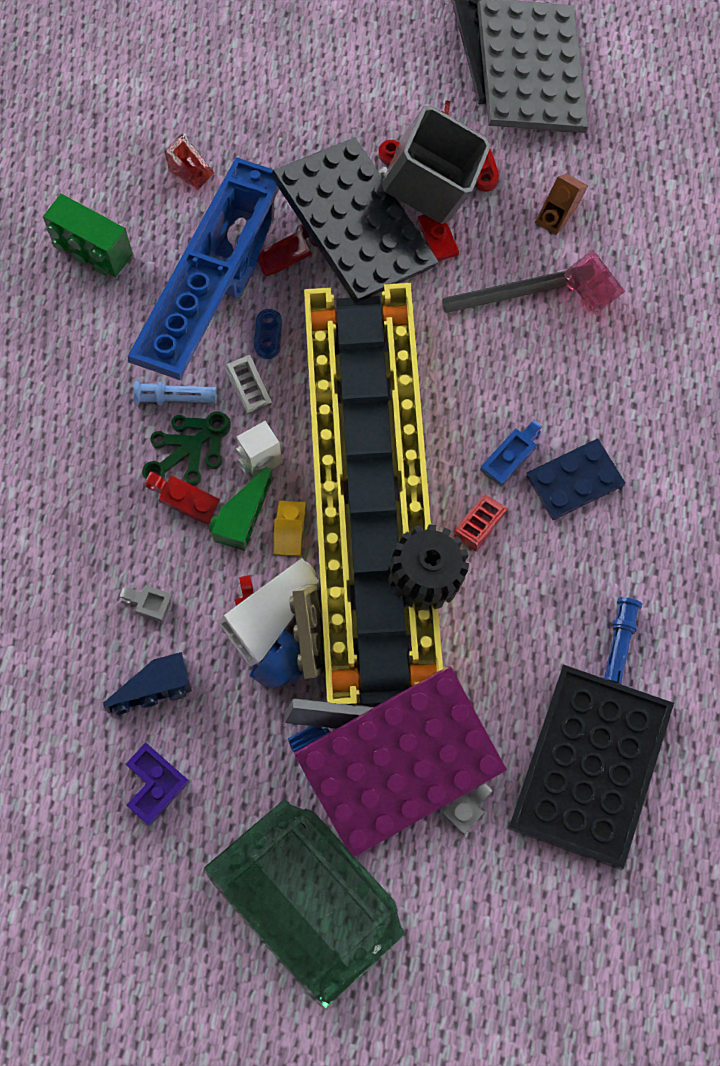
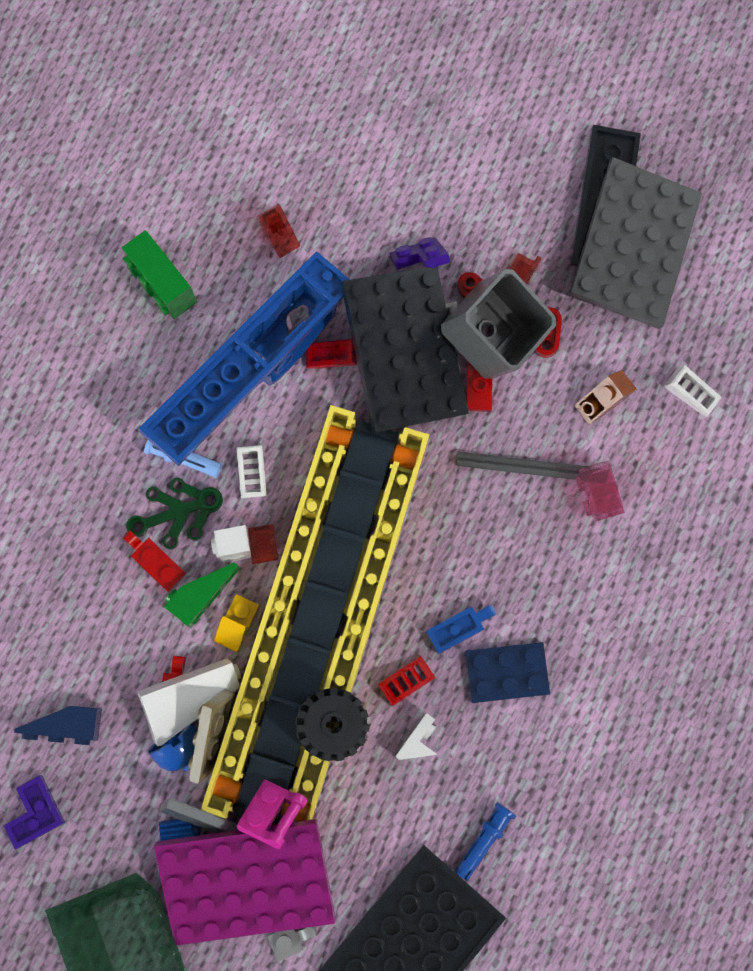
camera: 20 degrees right, 10 degrees up
light grey plate [119,585,172,623] -> none
clear blue plate [254,309,282,359] -> none
none -> dark pink plate [237,779,308,849]
none -> clear red slope [247,524,279,564]
none -> dark purple plate [389,237,450,270]
none -> white slope [395,713,437,760]
none -> white slope [664,365,722,417]

